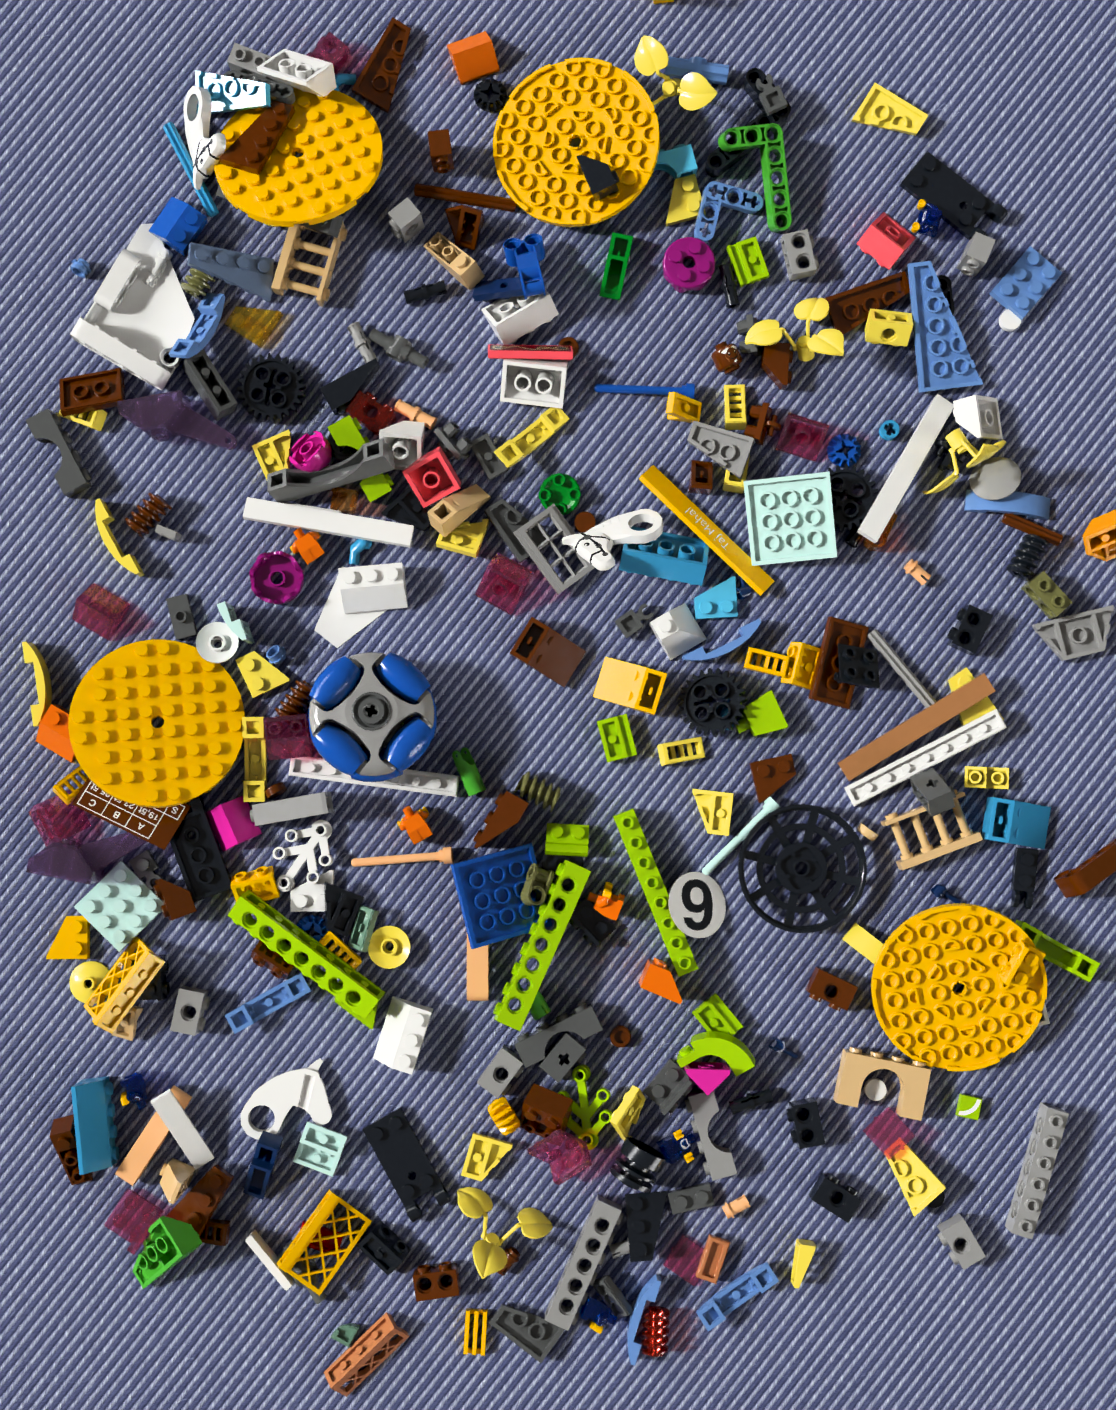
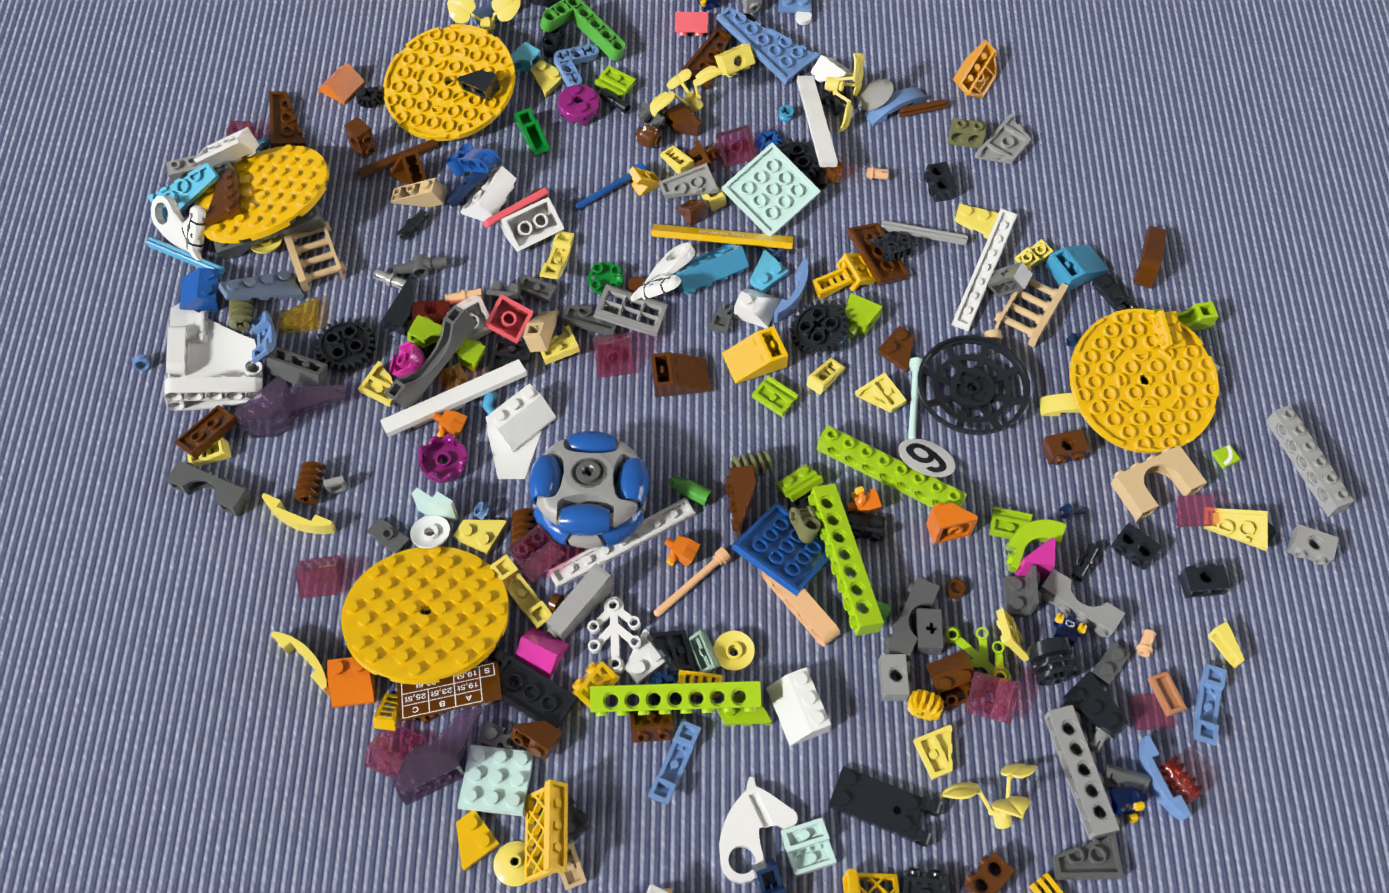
camera: 40 degrees left, 25 degrees down
light grey brick [170,986,210,1036] -> none
light grey brick [388,197,425,243] -> none
reddish brown pin [498,1246,520,1276] -> none
light grey brick [780,229,819,281] -> none
medium nougat tile [837,673,995,781] -> none
white tile [864,1078,887,1101] -> none
black piece [1006,534,1050,581] -> none

